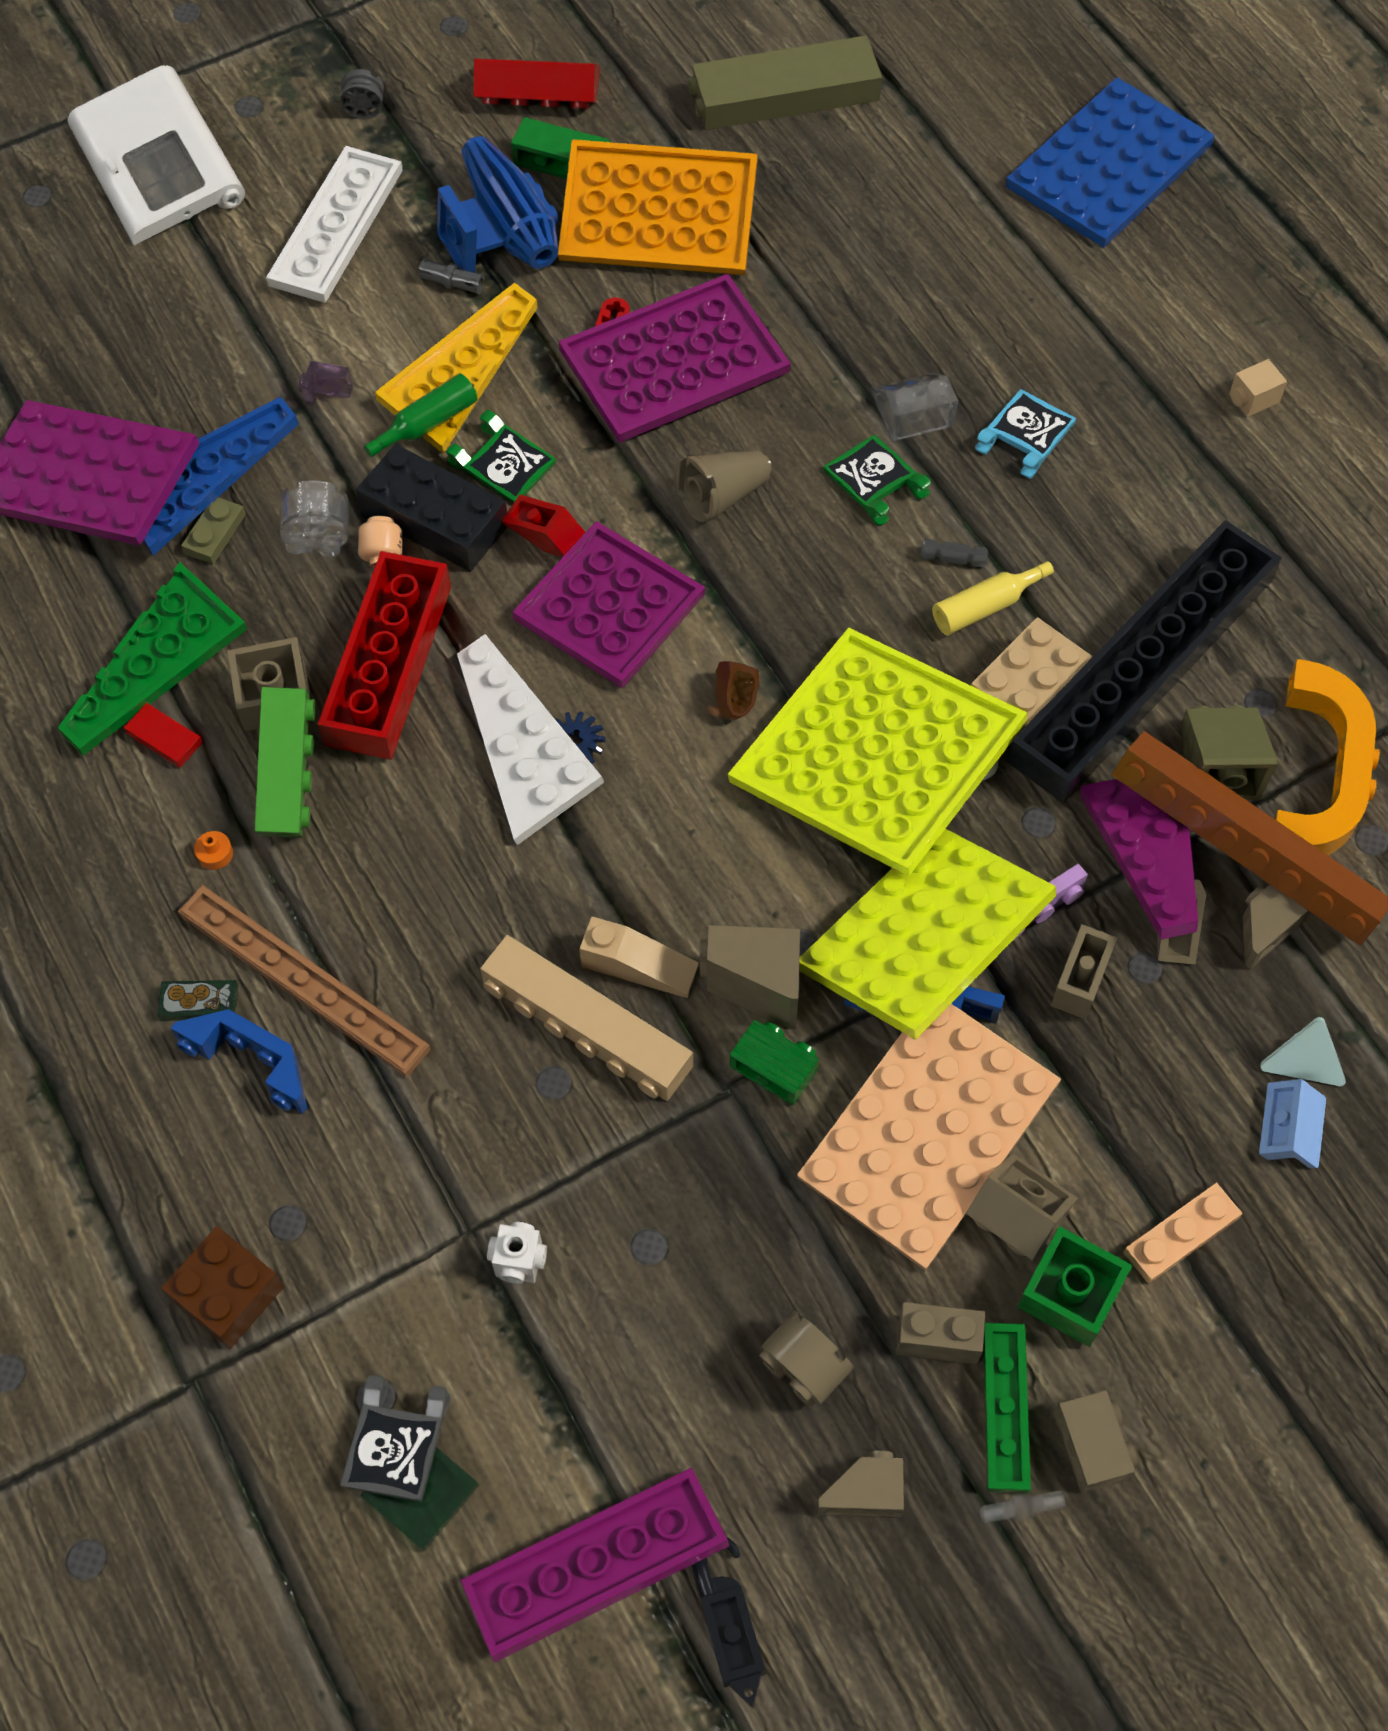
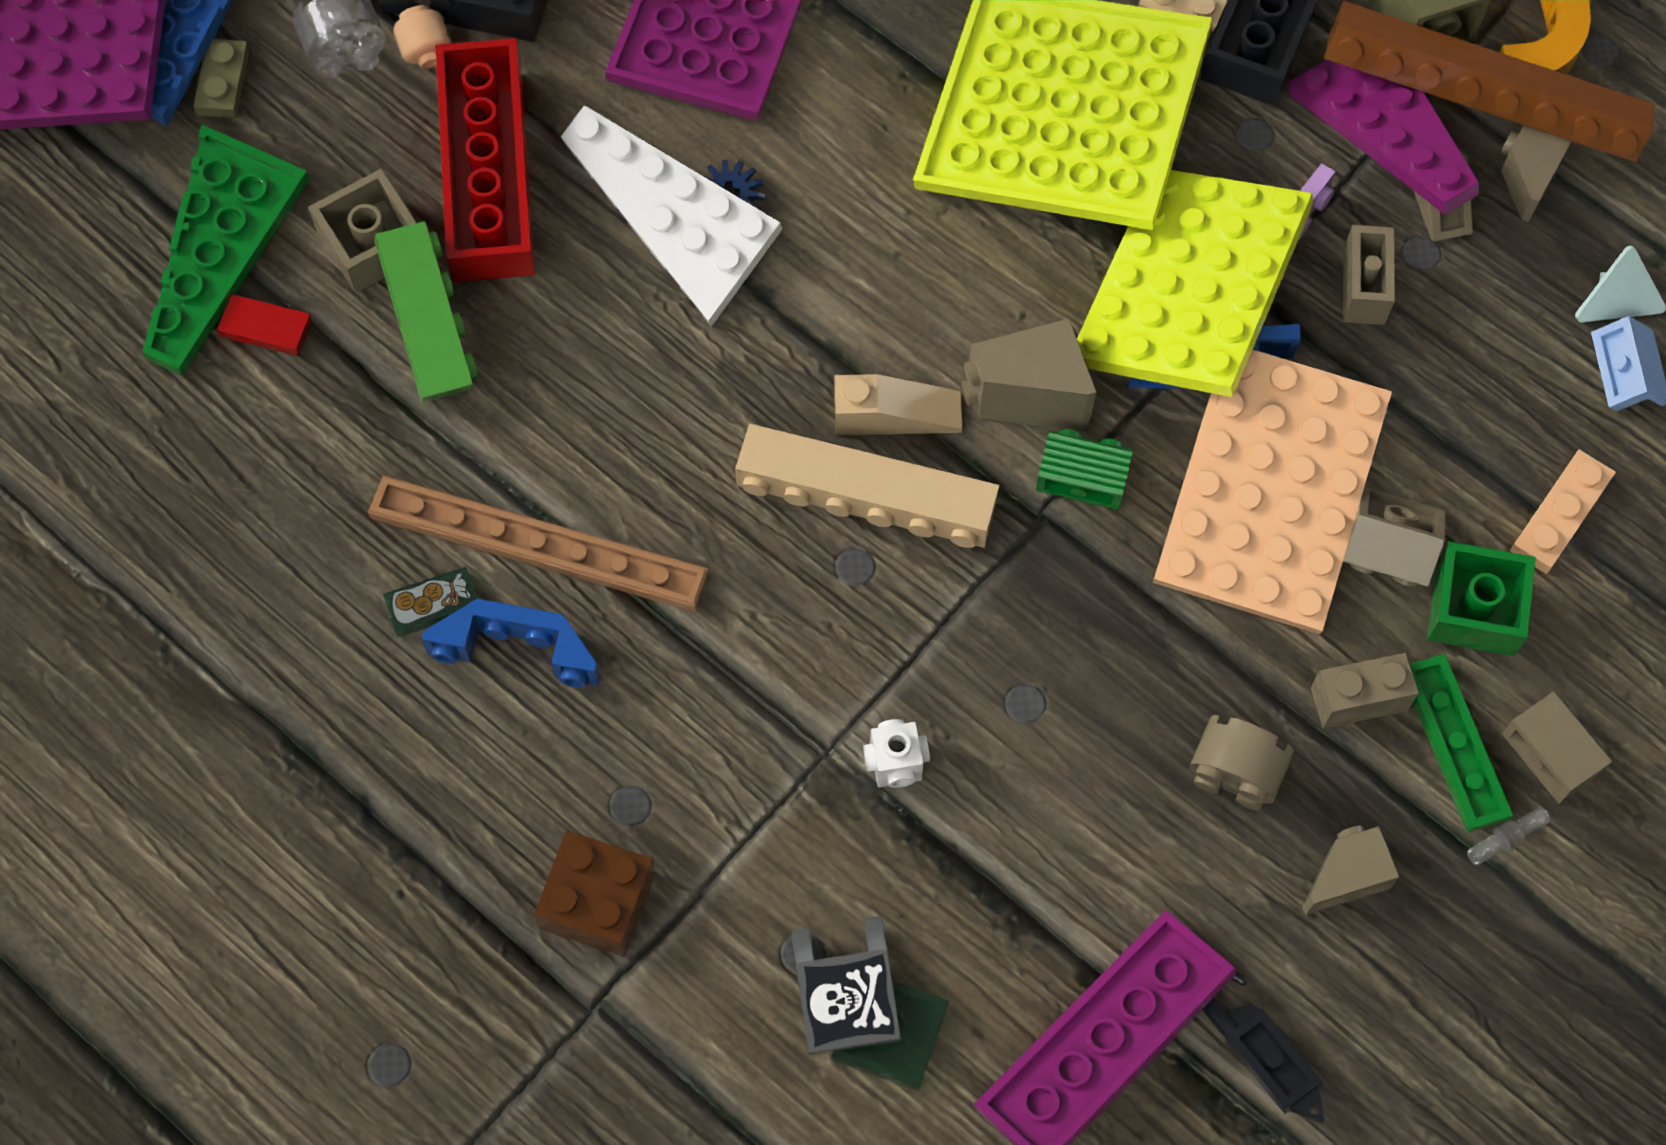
camera: 20 degrees left, 5 degrees up
orange tile [194,831,233,870] -> none
rock [715,661,759,720] -> none

